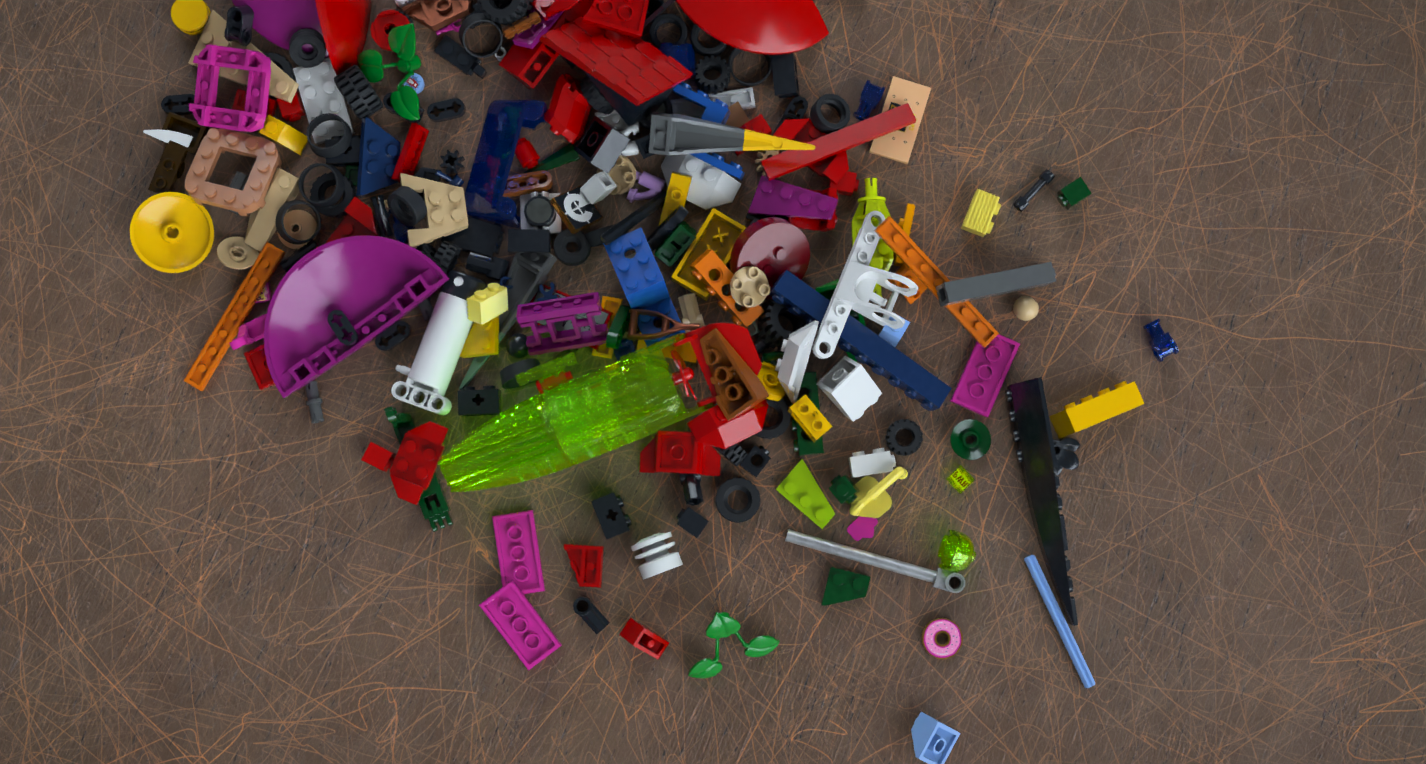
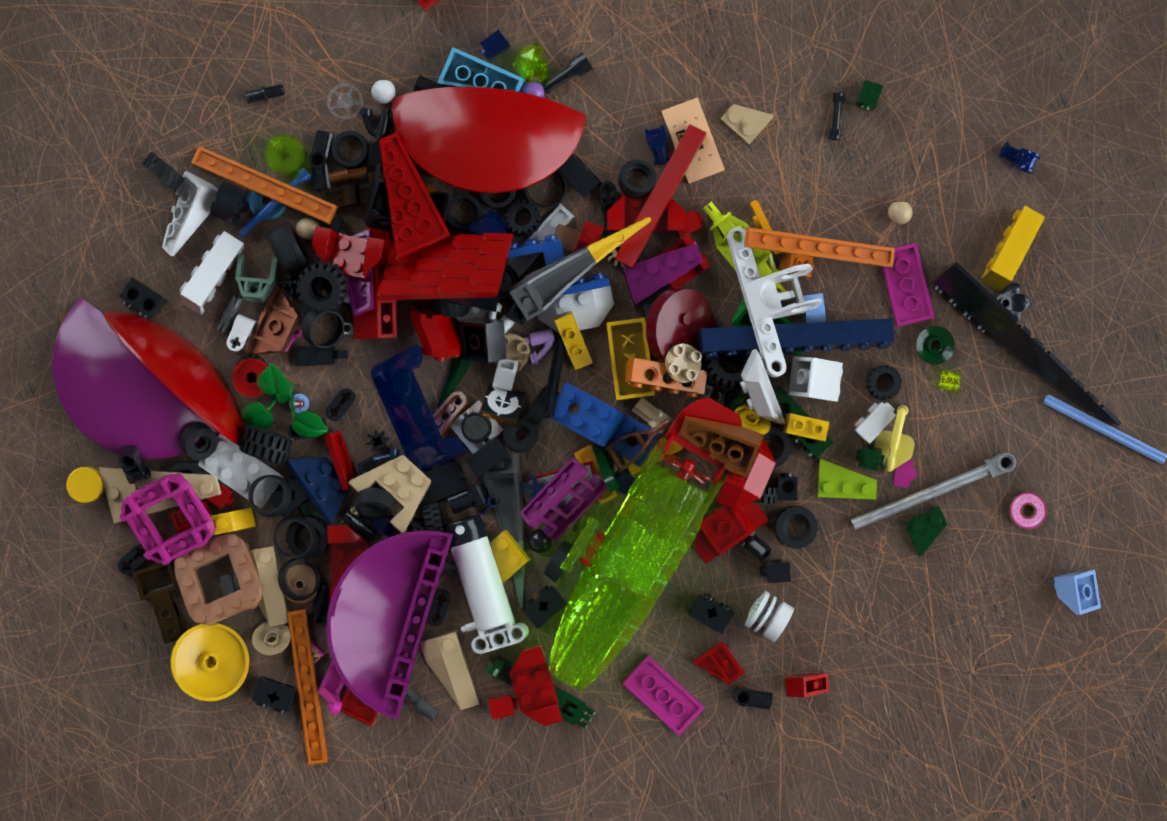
camera: 40 degrees left, 5 degrees up
white sticker [143,129,193,147] -> none
black beam [327,310,358,346] -> none
light yellow brick [466,283,508,324] -> none
dark pink tile [479,580,562,671] -> none
dark orange axle [502,12,541,39] -> none
red brick [512,137,540,169] -> none
black beam [647,205,689,251] -> none
dark green brick [654,220,696,267] -> none
green plant [688,612,780,678] -> none
dark grey brick [936,262,1056,307] -> none
clear neon green cylinder [938,530,976,572] -> none
light yellow brick [961,189,1001,237] -> none
none -> black brick [252,676,298,714]
none -> tan wedge [420,630,480,710]
none -> tan wing [720,104,774,145]

